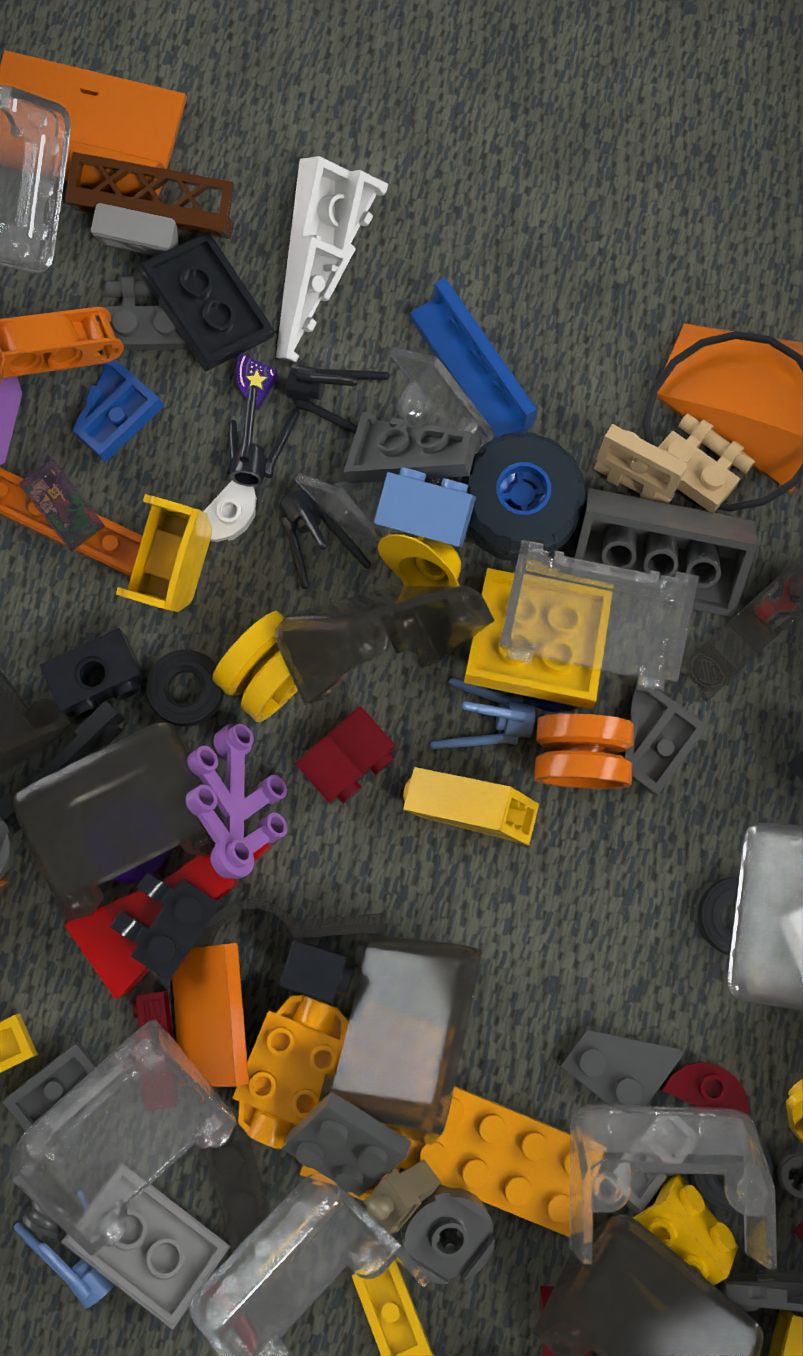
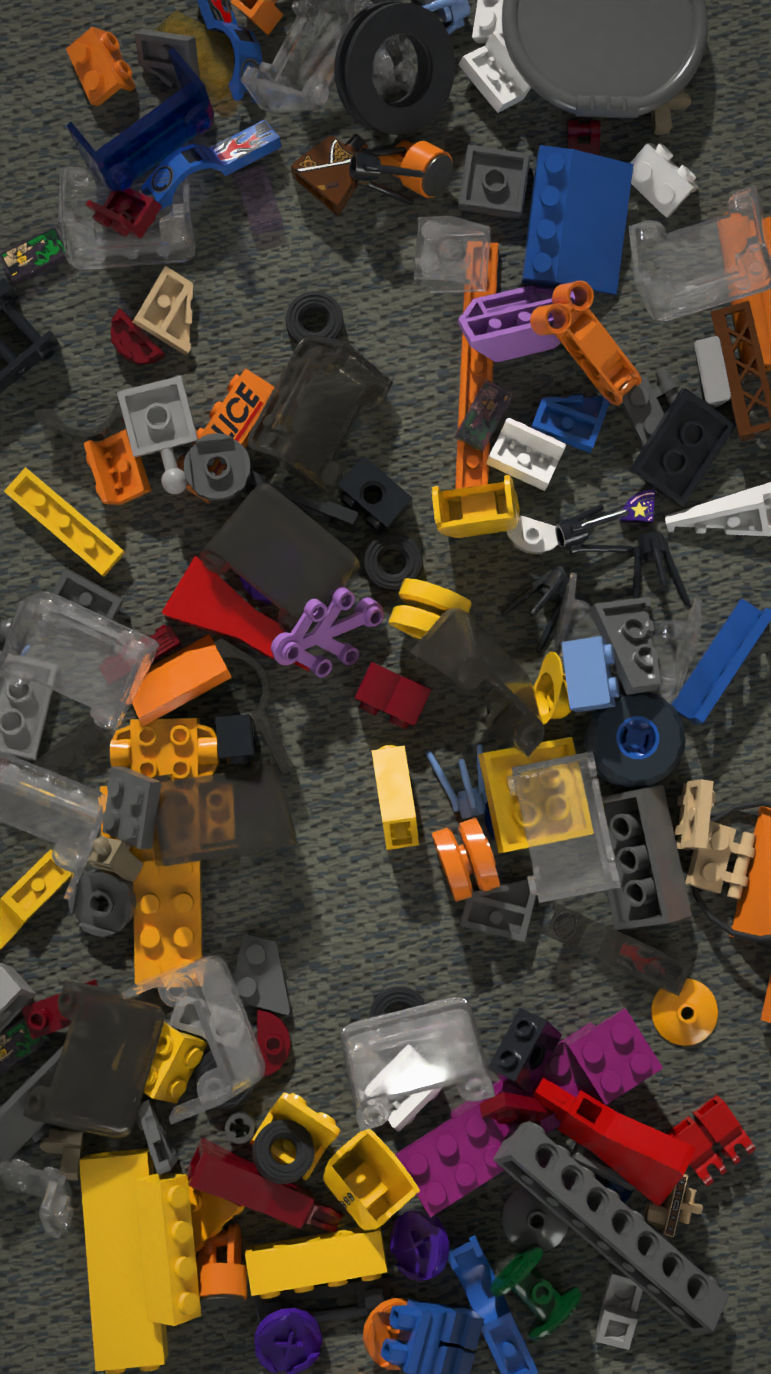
camera: 65 degrees right, 5 degrees up
black plate [110,873,222,982] -> none
none -> white bracket [486,418,566,491]

